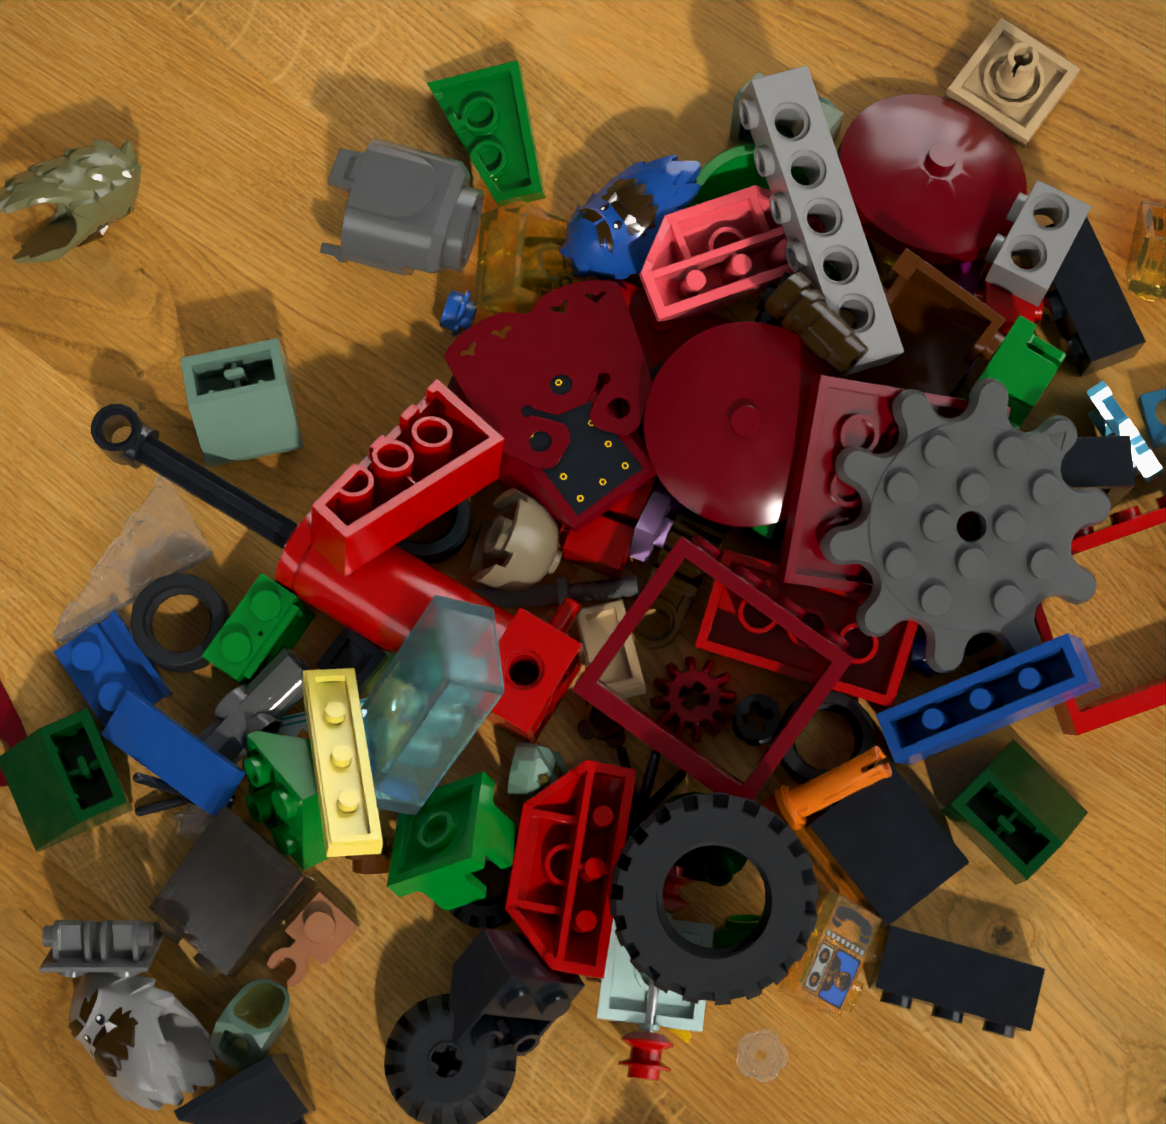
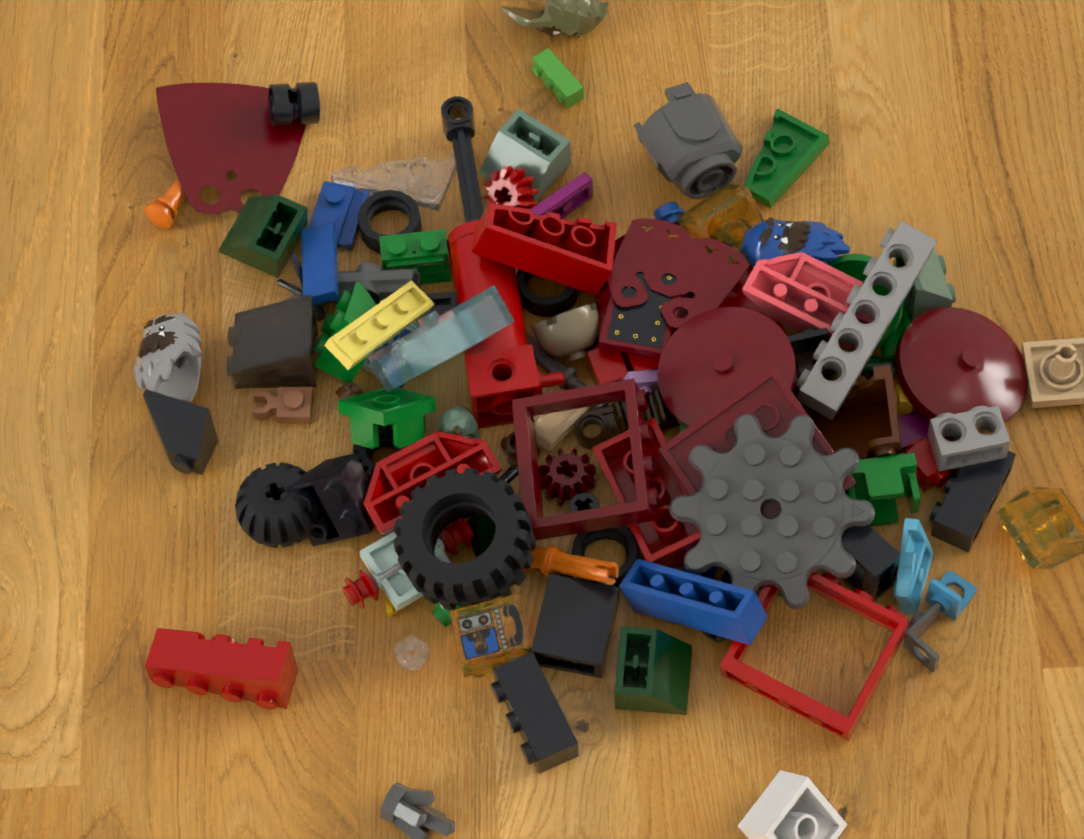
camera: 50 degrees right, 15 degrees down
dark grey hinge [40,920,169,977] -> none
sand green rock [209,979,290,1072] -> none
dark brown axle [764,271,869,377] -> none
none -> red gear [482,166,540,209]
none -> magenta tile [530,172,593,219]
none -> bright green piece [532,48,584,108]

